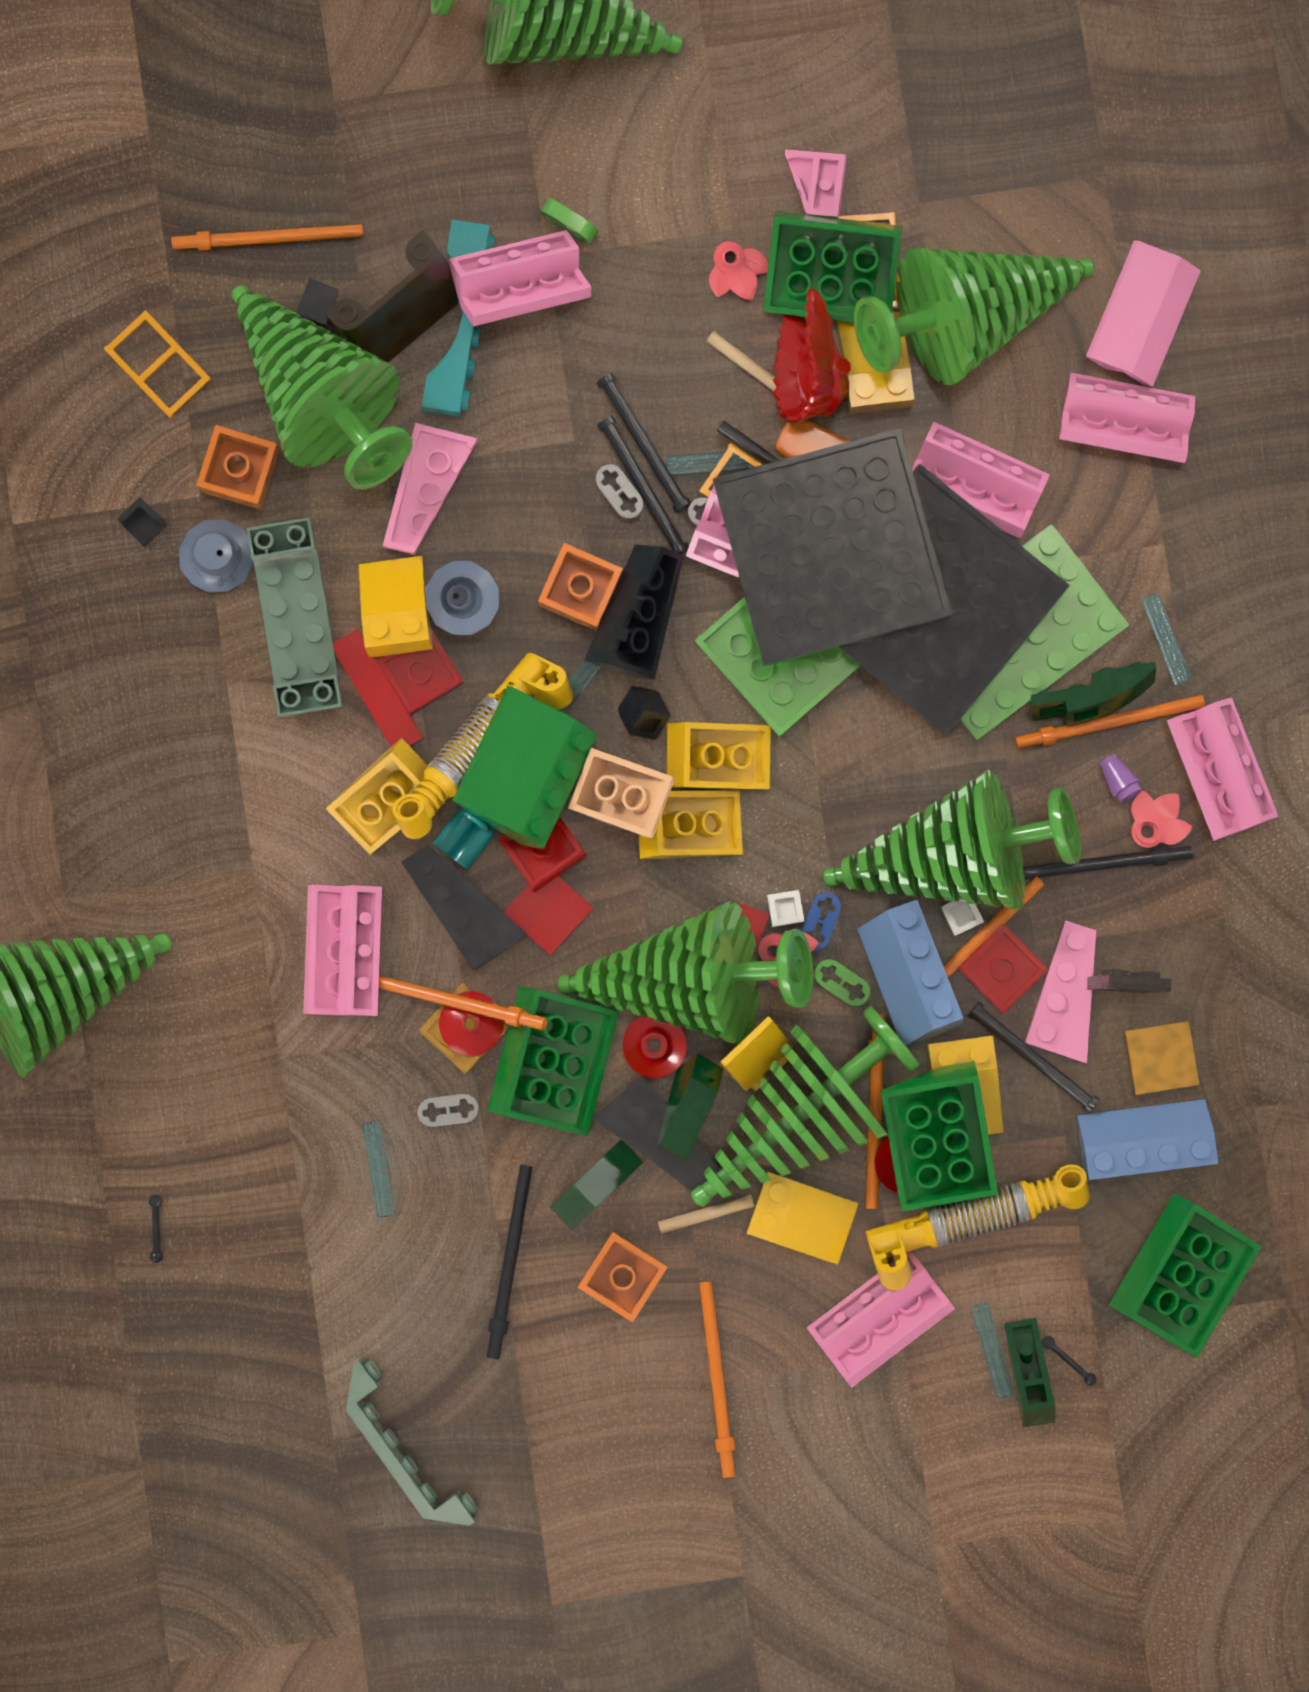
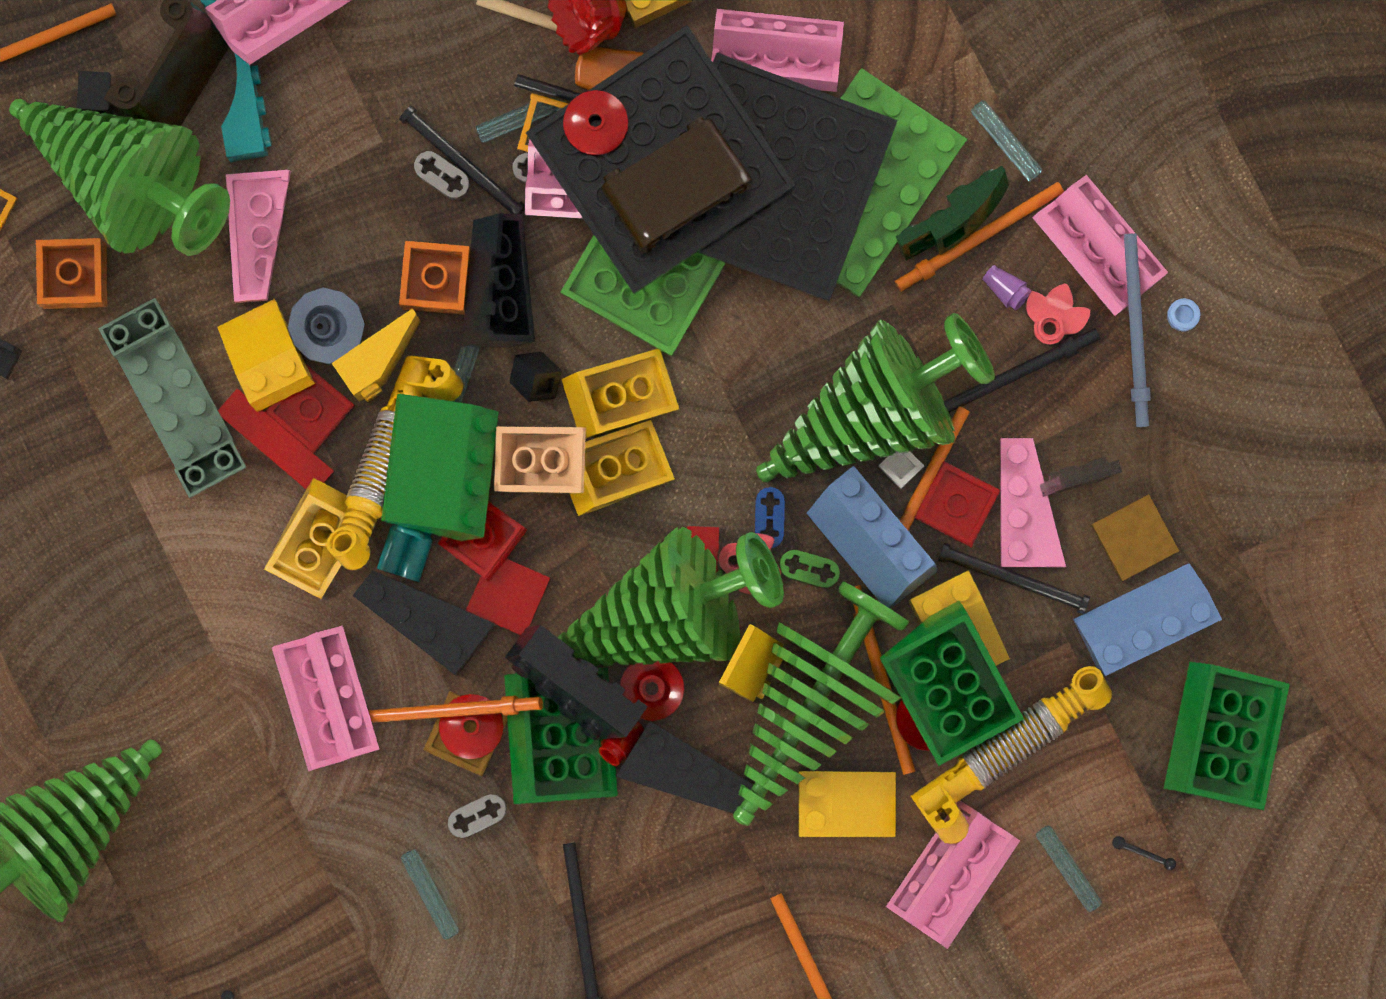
camera: 15 degrees left, 0 degrees up
sand blue hat [179,519,254,593] -> none
dark green slope [550,1140,643,1230] -> none
orange brick [577,1231,668,1323] -> none
black bar [596,373,692,513] -> none
dark green slope [658,1053,724,1160] -> none
tan bar [658,1194,755,1234] -> none
white plate [767,890,804,927] -> none
dark green slope [1004,1318,1055,1428] -> none
none -> yellow slope [332,309,421,402]
none -> black wedge [505,625,648,740]
none -> red dish [563,90,628,155]
none -> red cone [599,721,644,766]
none -> dark brown windscreen [601,117,753,255]
none -> sand blue bar [1124,233,1151,427]
none -> light blue tile [1167,298,1200,332]

